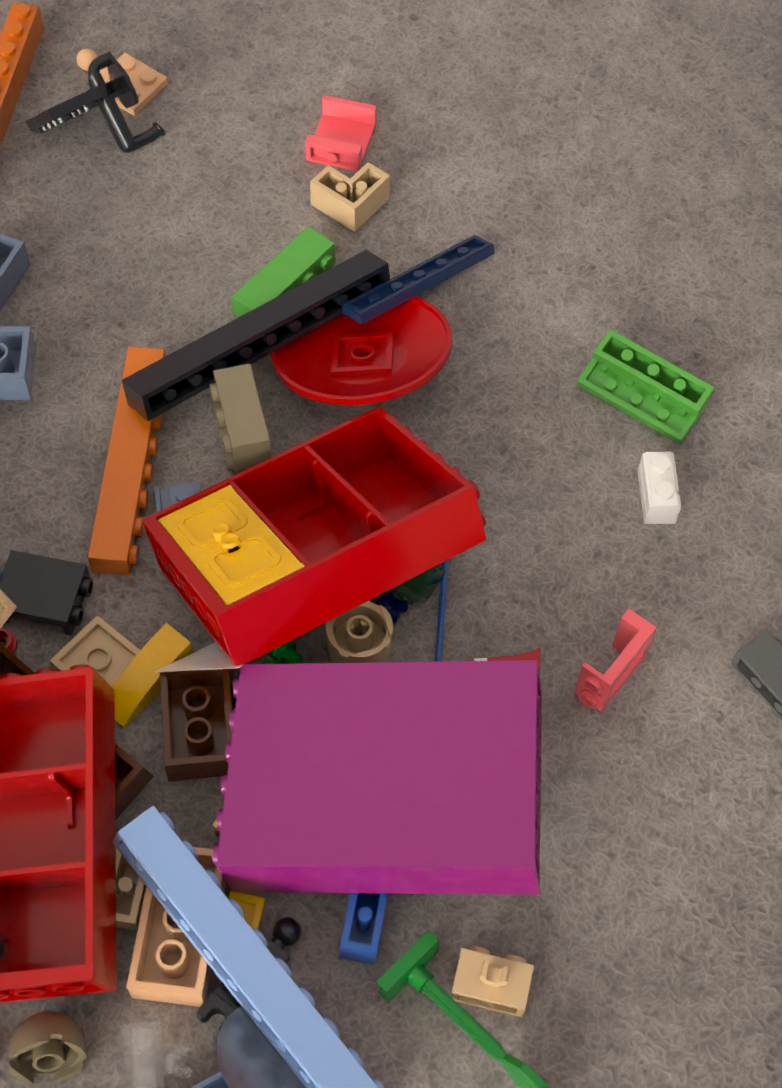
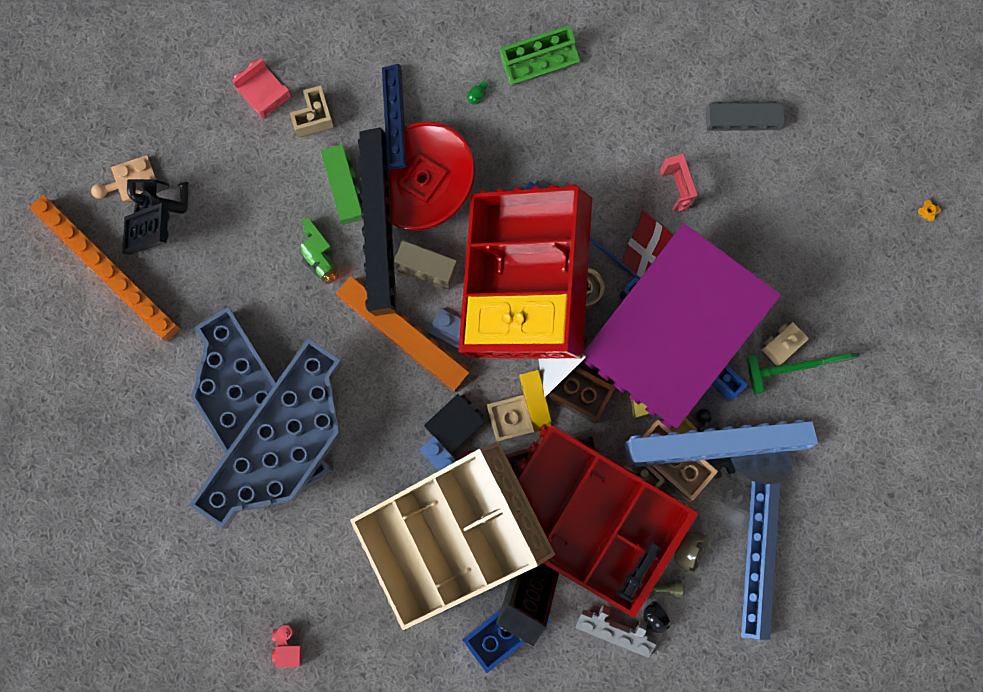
camera: 60 degrees left, 20 degrees up
white brick [637,452,681,524] -> none
none -> bright green plate [301,217,339,284]
none -> green cylinder [467,80,488,104]

